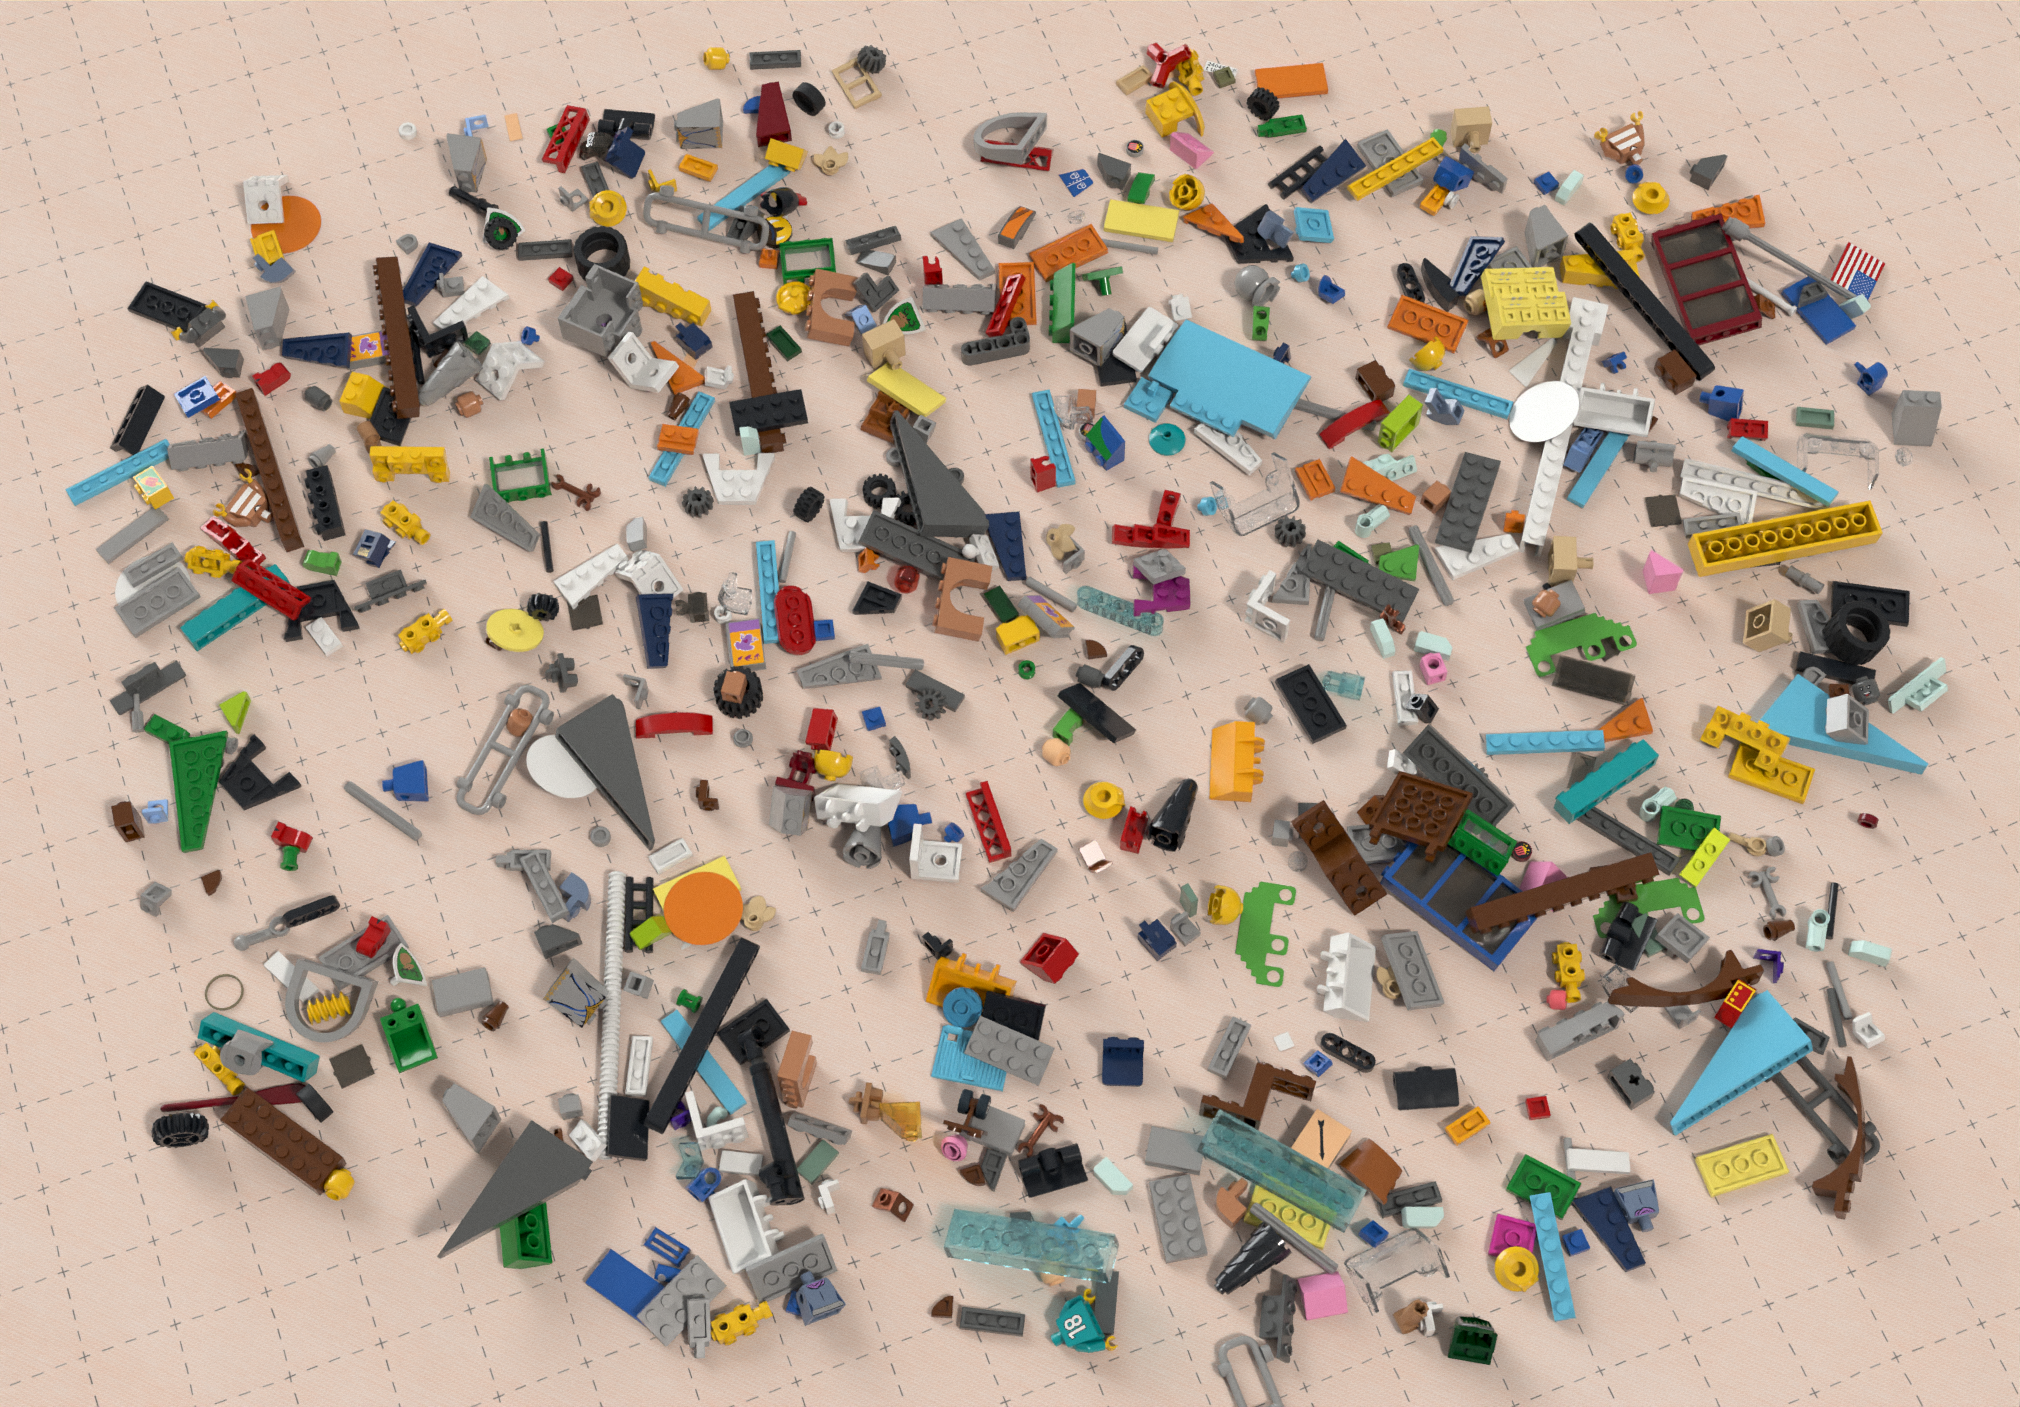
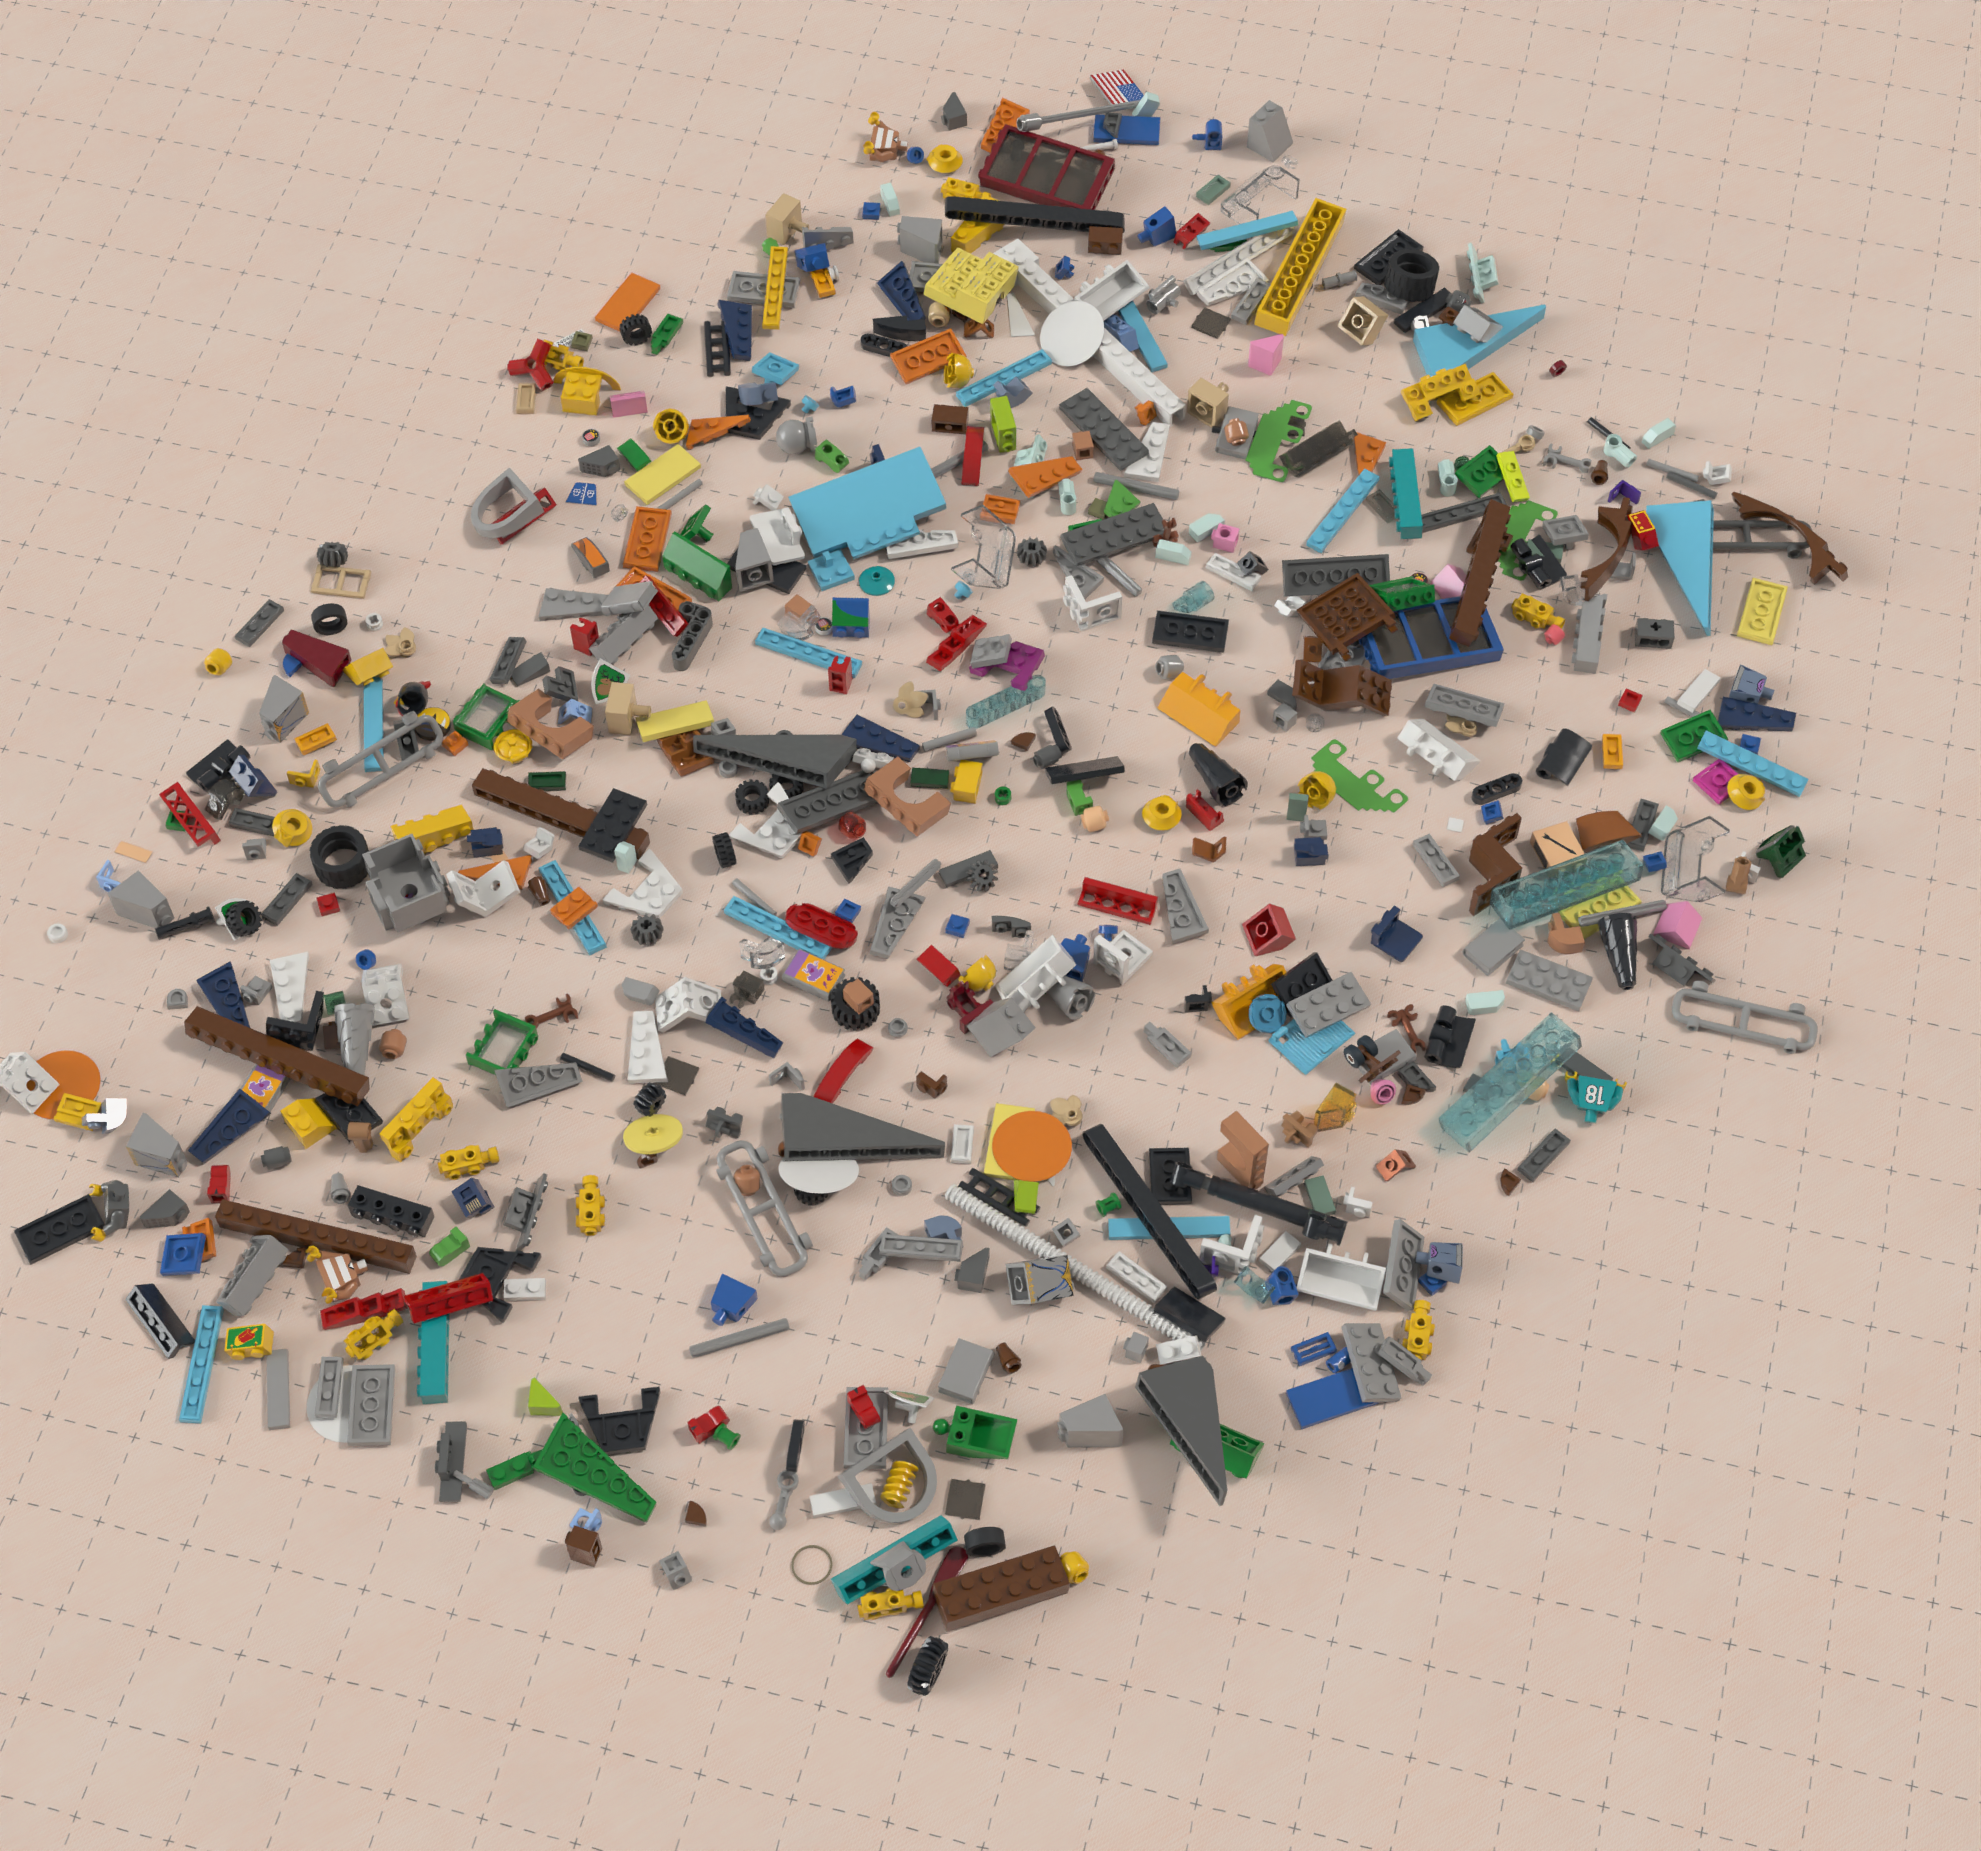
camera: 55 degrees left, 5 degrees down
none -> light grey piece [601,581,658,616]

